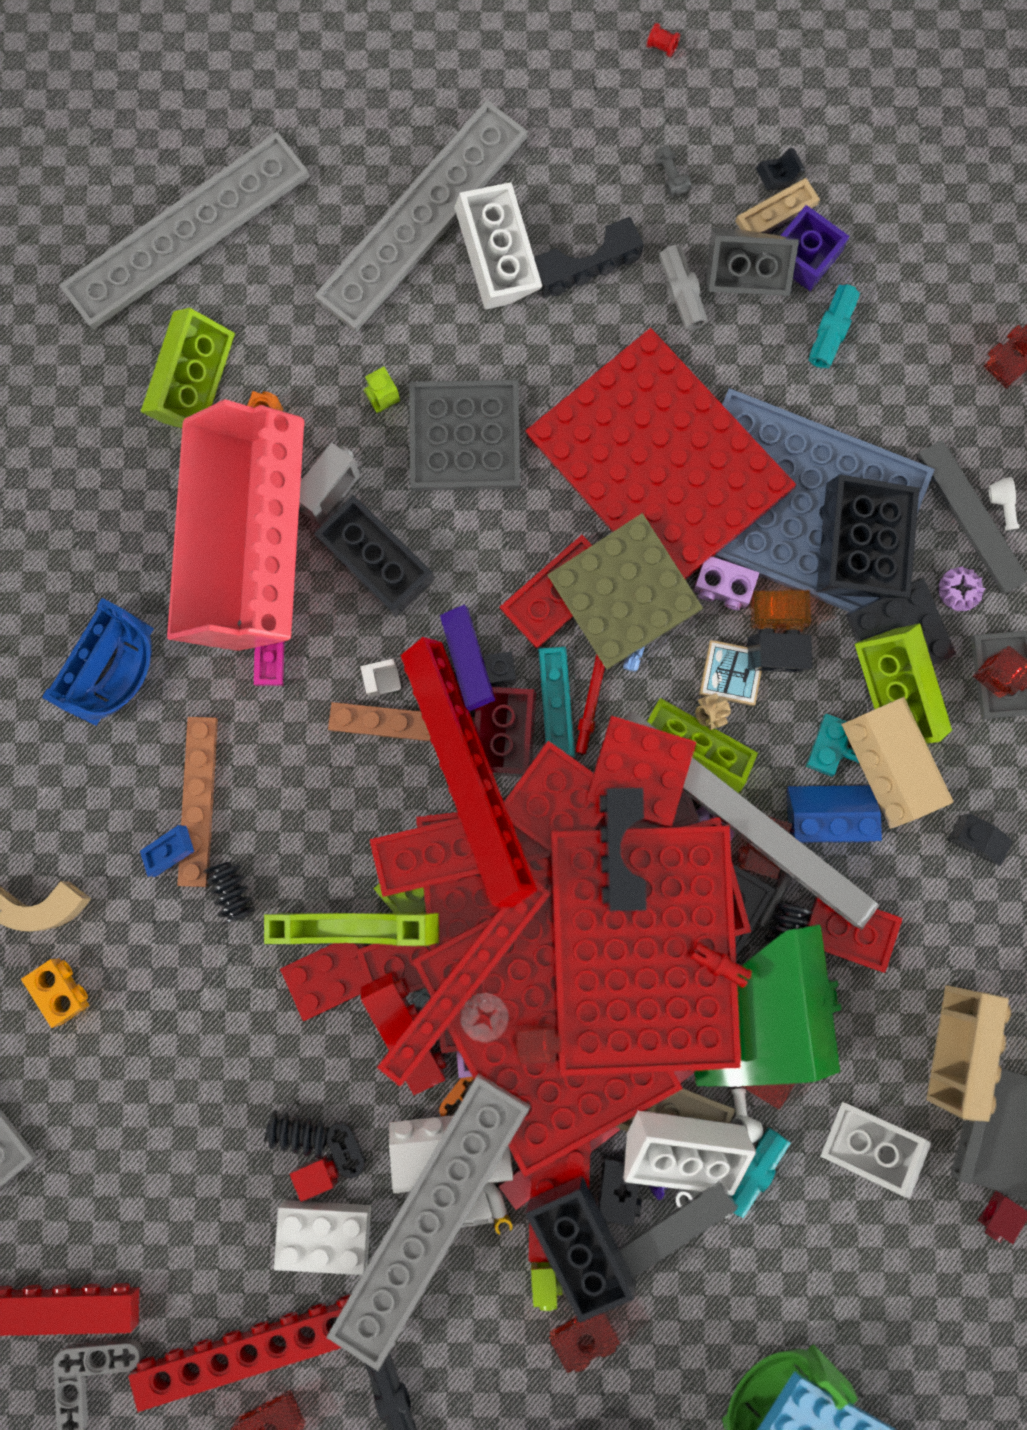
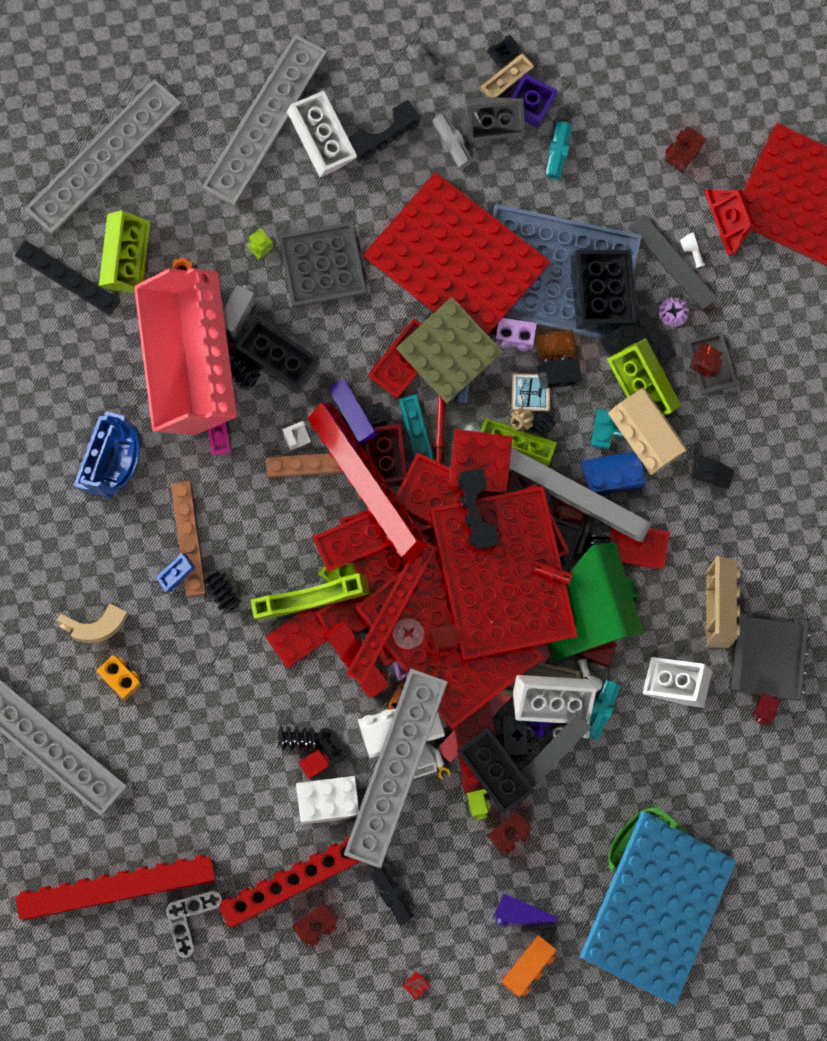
camera: 20 degrees left, 5 degrees down
none -> black plate [15,240,120,316]
none -> black piece [229,351,261,391]
none -> black gear [533,410,556,434]

